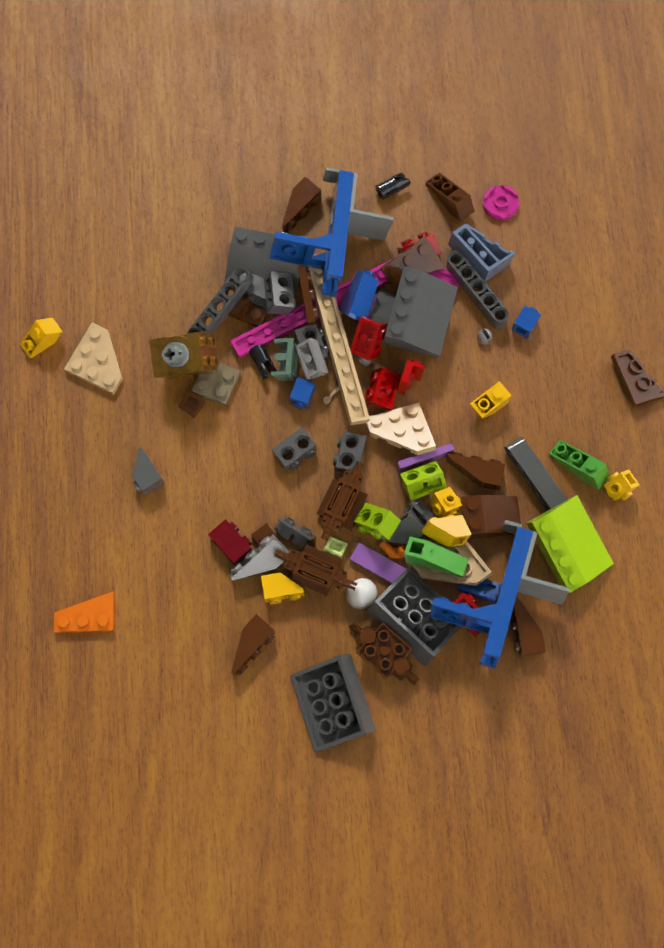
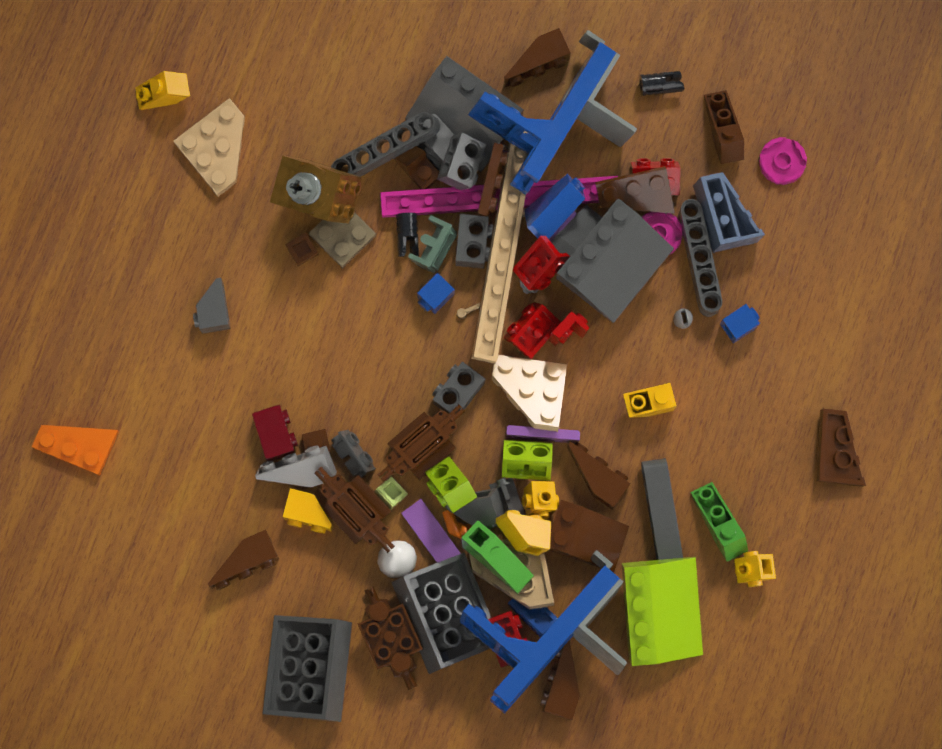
camera: 20 degrees right, 5 degrees up
dark grey brick [272,427,317,472] -> none
light grey slope [295,338,328,380] -> none

